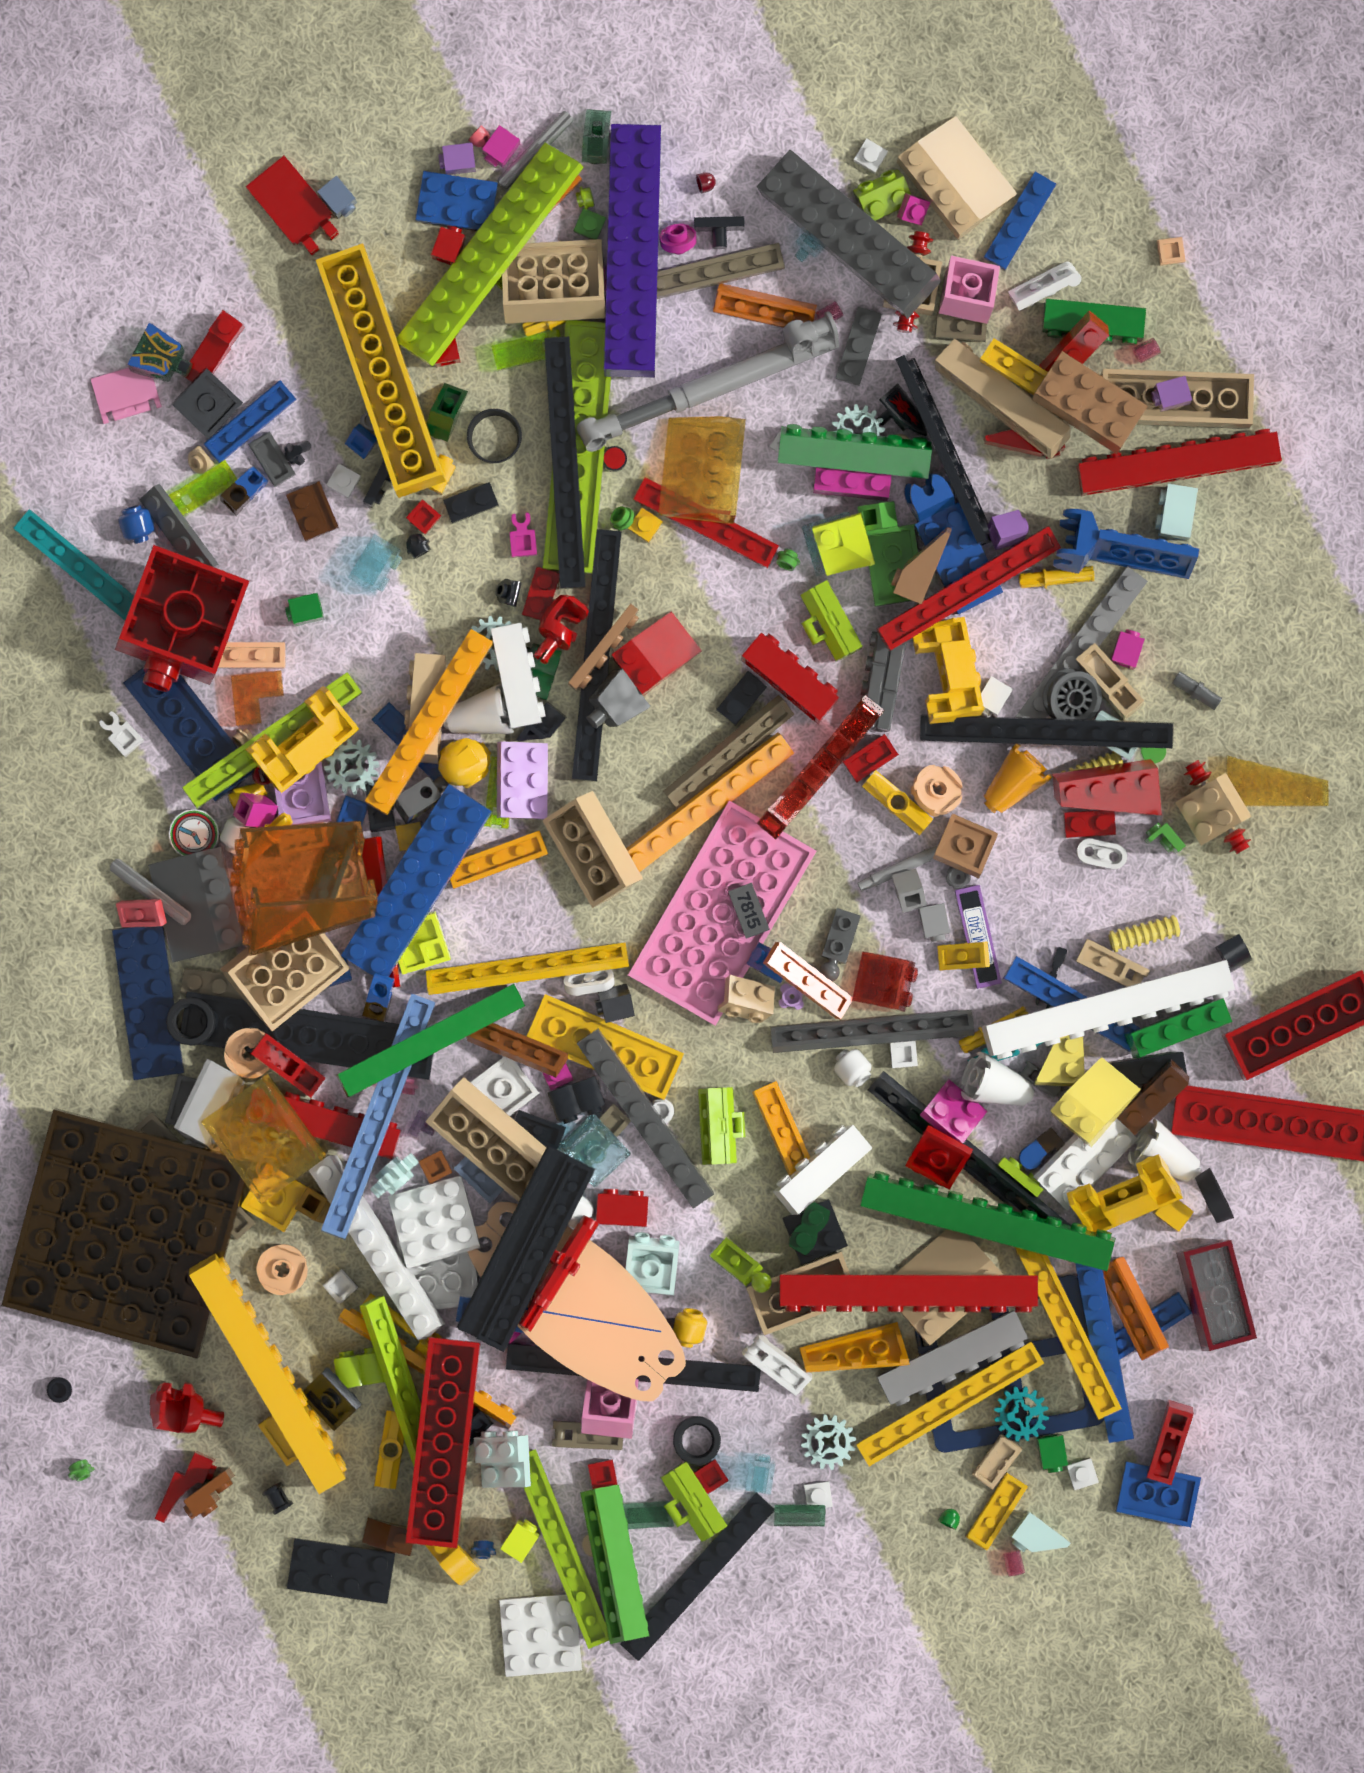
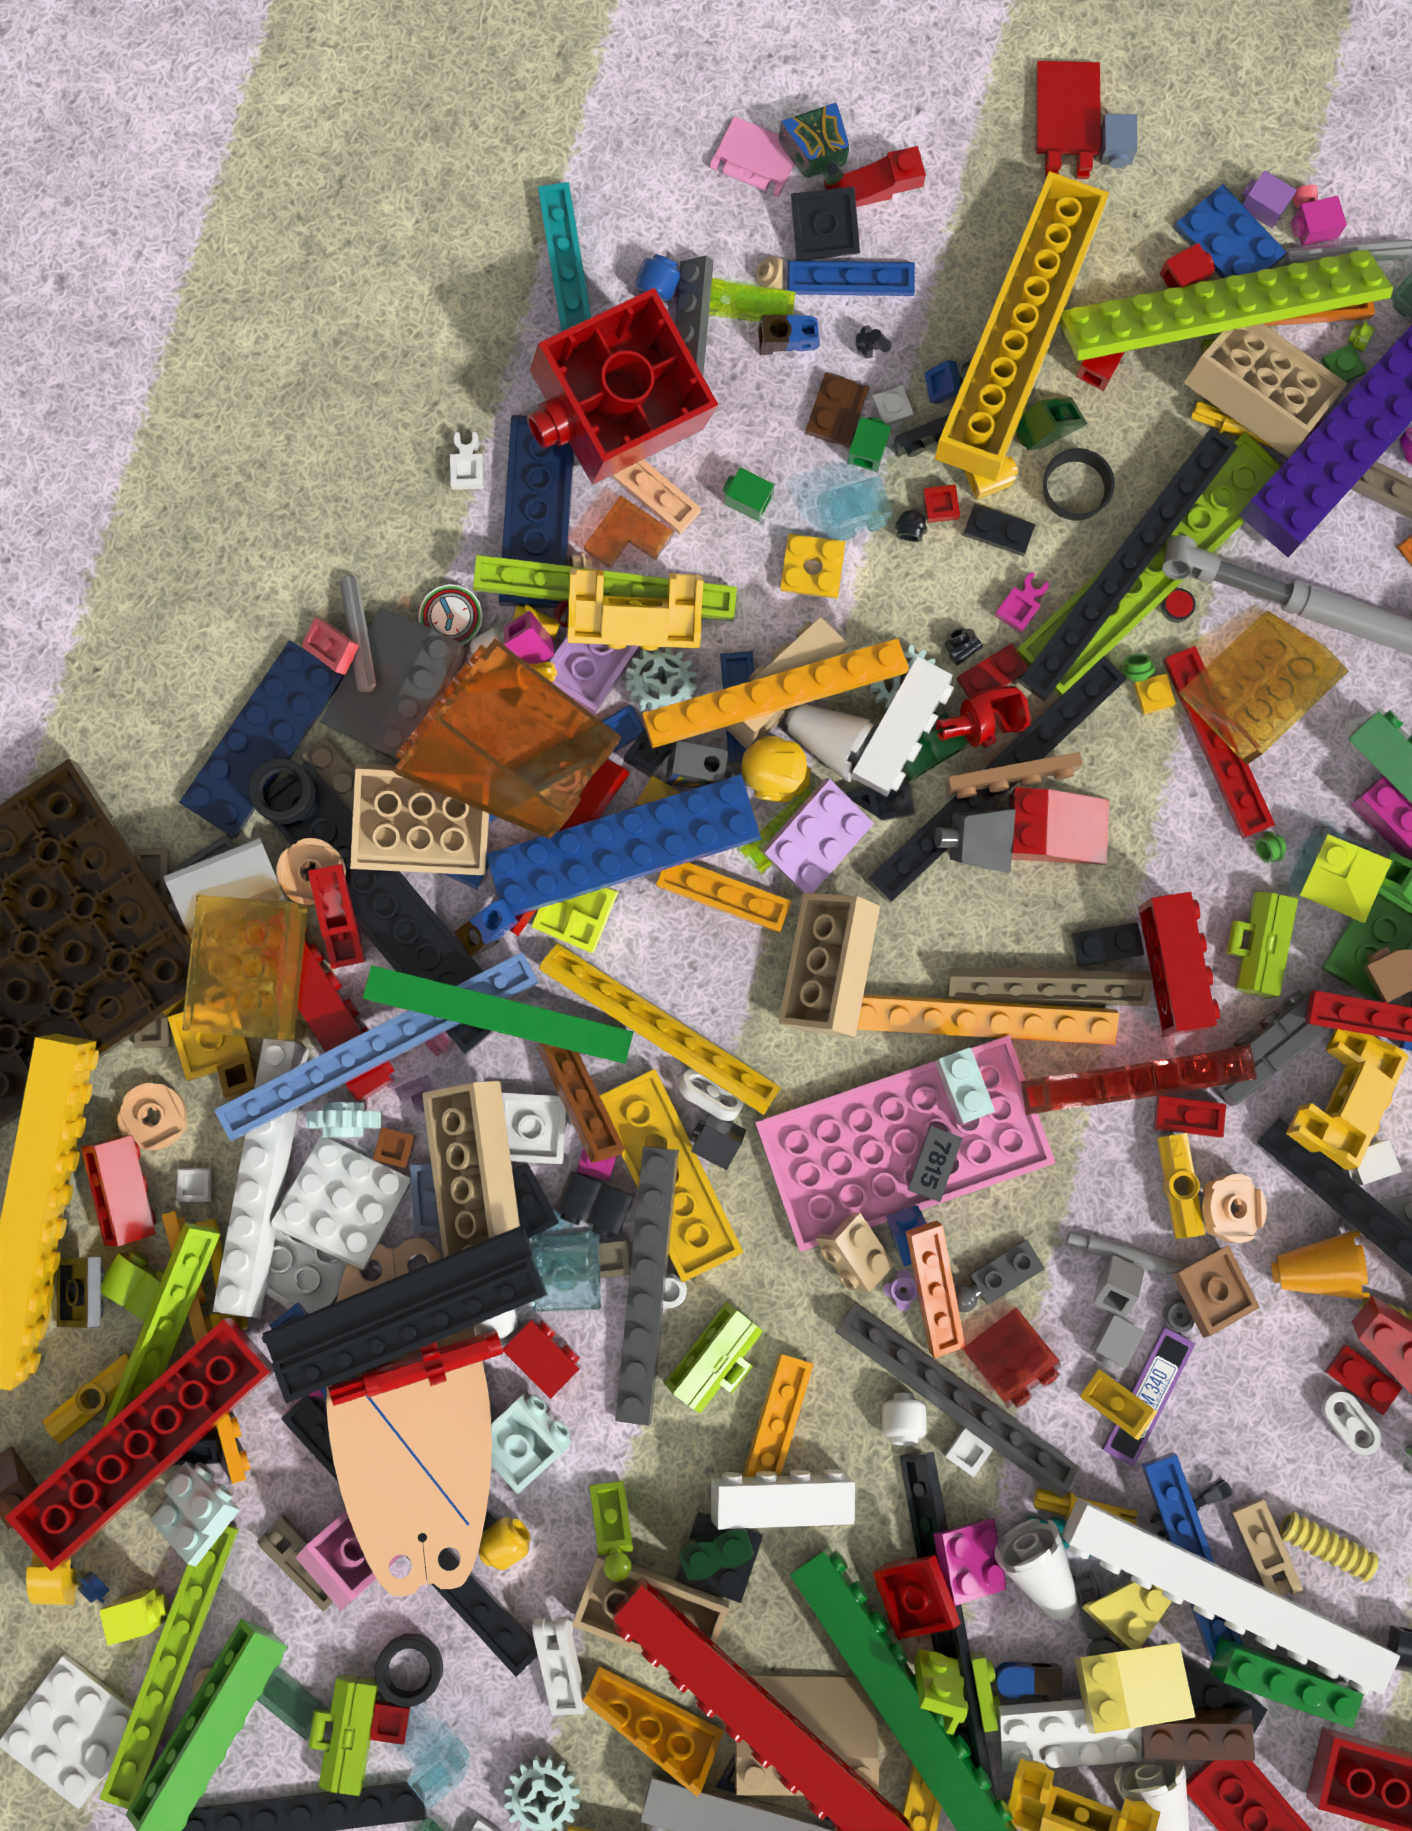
camera: 45 degrees right, 5 degrees down
dark grey tile [248,431,296,487] -> none
clear neon green plate [491,329,561,371] -> none
red plate [588,1459,618,1489] -> none
none -> brick [81,1135,156,1247]
none -> yellow piece [780,534,846,599]
none -> green brick [847,417,891,473]
none -> lime bracket [913,1648,968,1735]
none -> light aqua brick [935,1047,995,1125]

